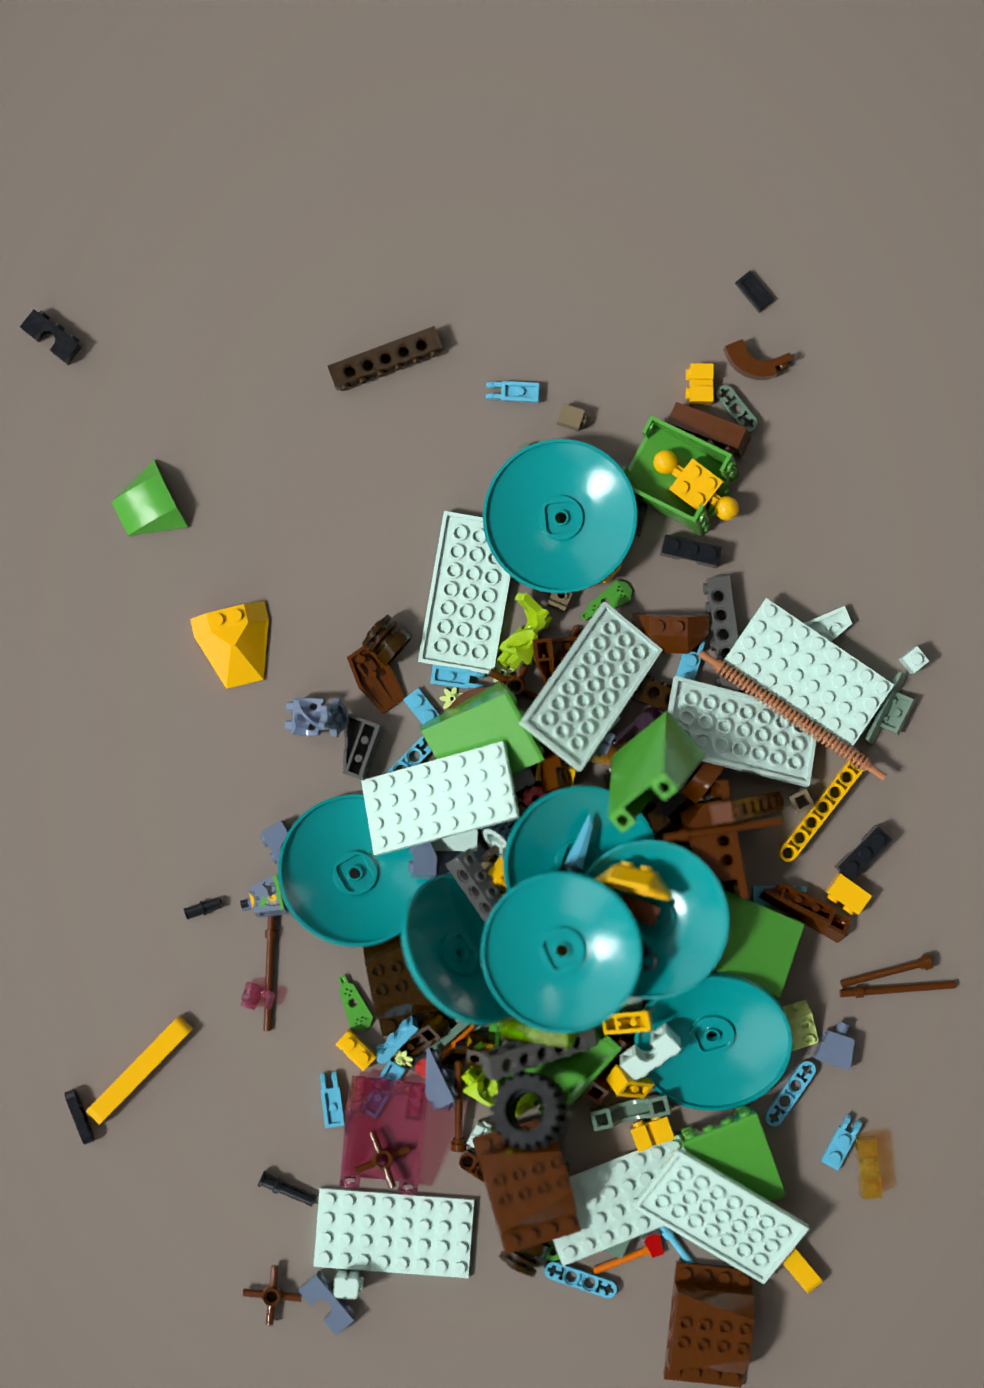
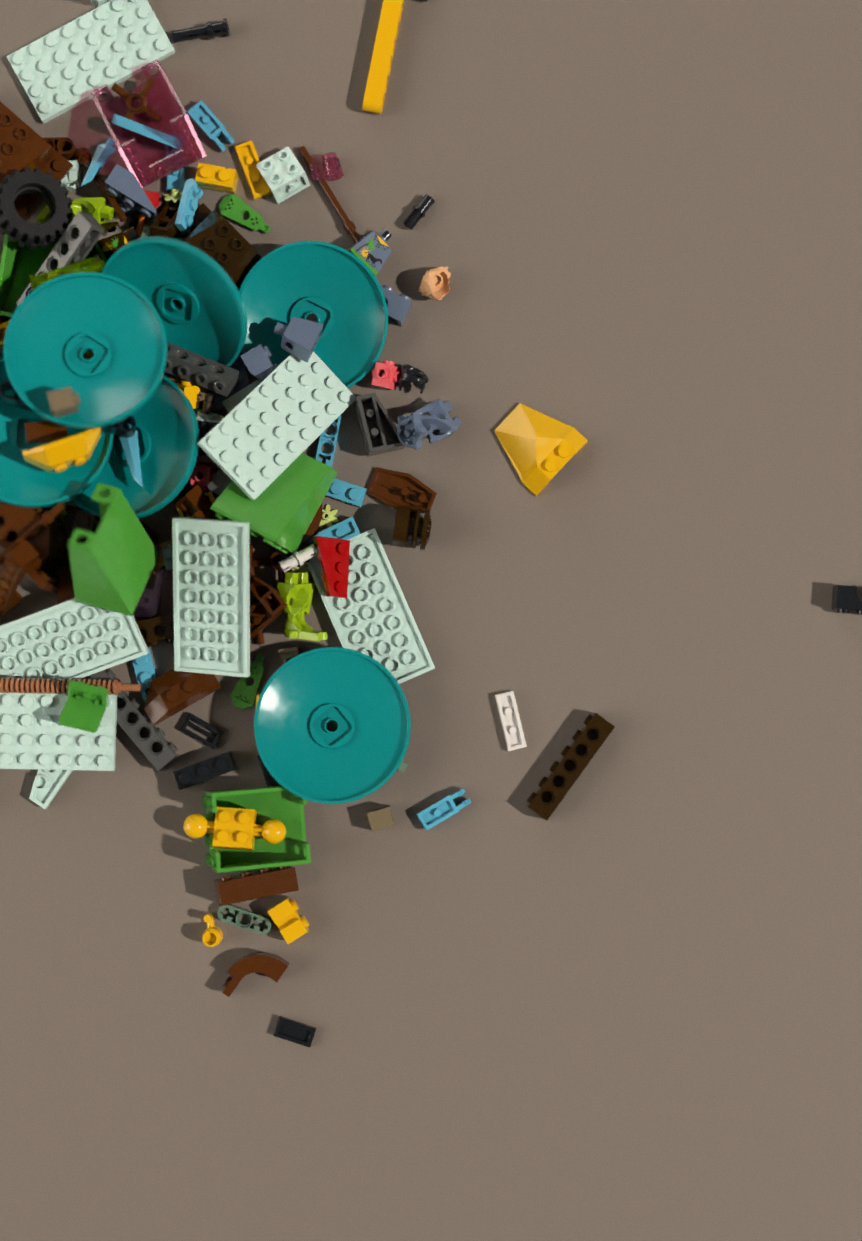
camera: 145 degrees right, 0 degrees up
bright green wedge [112,460,188,536] -> none
none -> dark tan brick [47,386,81,418]
none -> bright green bracket [59,680,109,733]
none -> medium azure bar [81,138,116,186]
none -> medium azure beam [111,113,184,150]
none -> black tile [180,713,224,749]
none -> yellow piece [202,913,223,947]
none -> yellow tile [234,140,272,201]
none -> light aqua bracket [256,147,311,204]
none -> sand blue torso [274,317,323,363]
none -> white pin [279,544,318,573]
none -> red wing [313,536,350,598]
none -> coral brick [371,360,401,390]
none -> black piece [398,364,429,394]
none -> light nougat hair [419,266,451,301]
none -> white tile [495,691,527,751]

